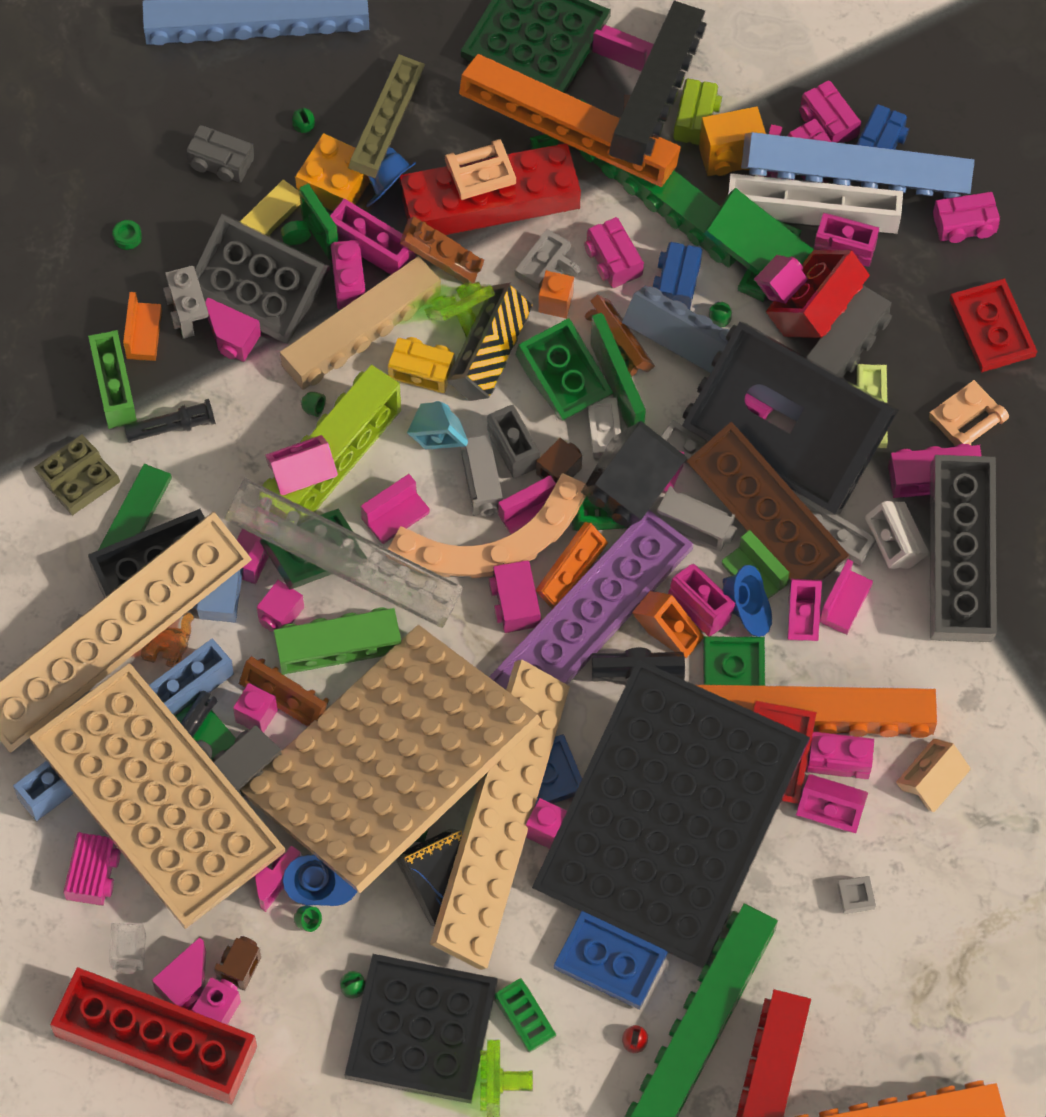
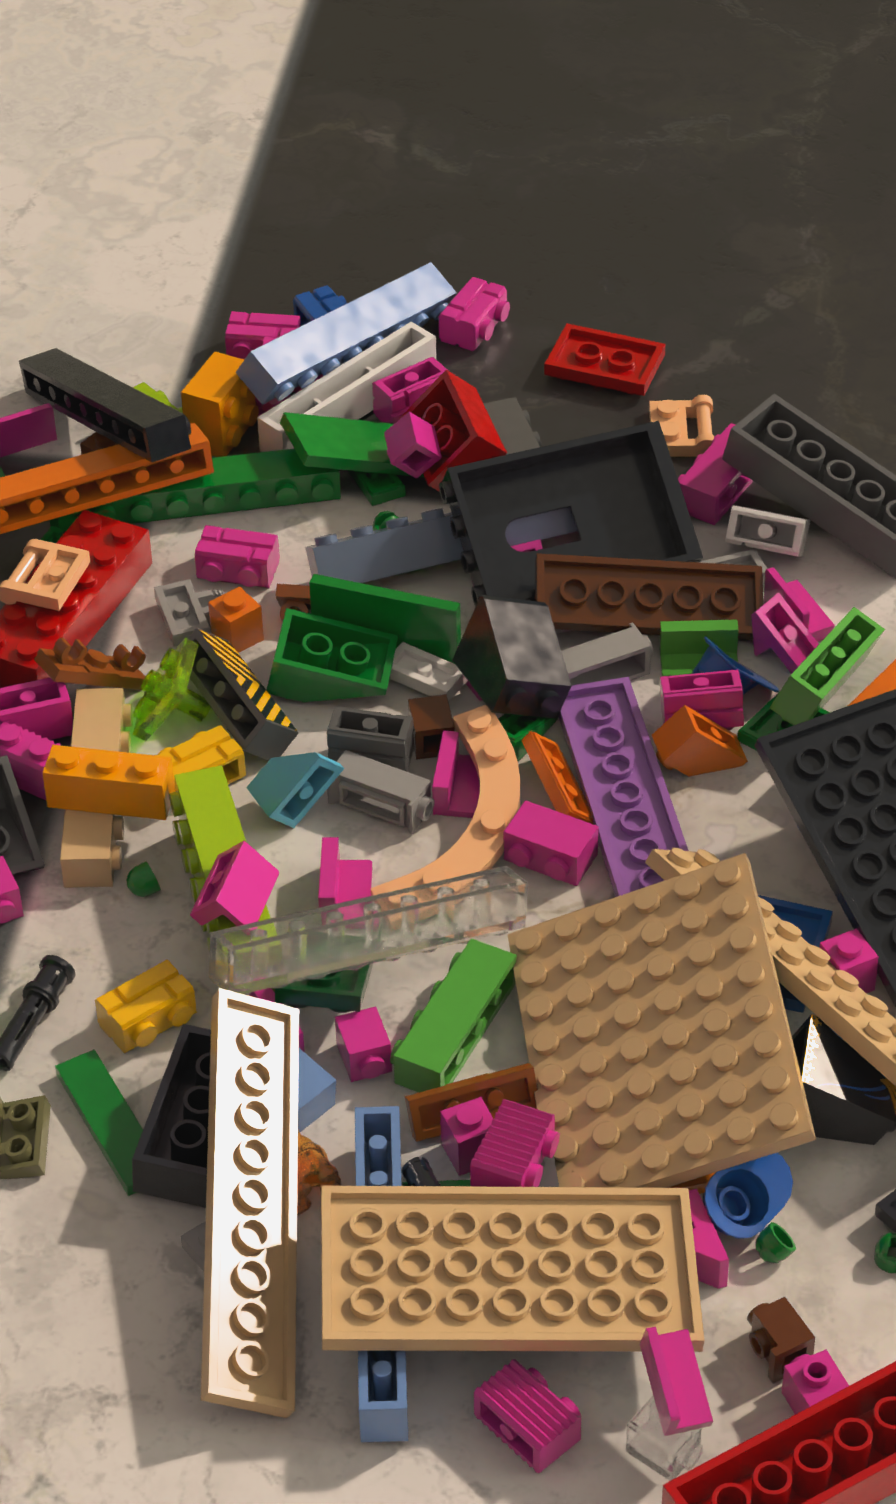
camera: 50 degrees left, 20 degrees down
dark pink slope [152,937,206,1011] -> none
black piece [592,647,685,684] -> none
blue brick [653,242,703,310] -> none
none -> light orange brick [42,745,175,820]
none -> yellow brick [95,959,197,1054]
none -> dark pink brick [470,1099,560,1187]
none -> dark pink panel [640,1327,713,1436]
none -> bright green brick [769,607,885,725]

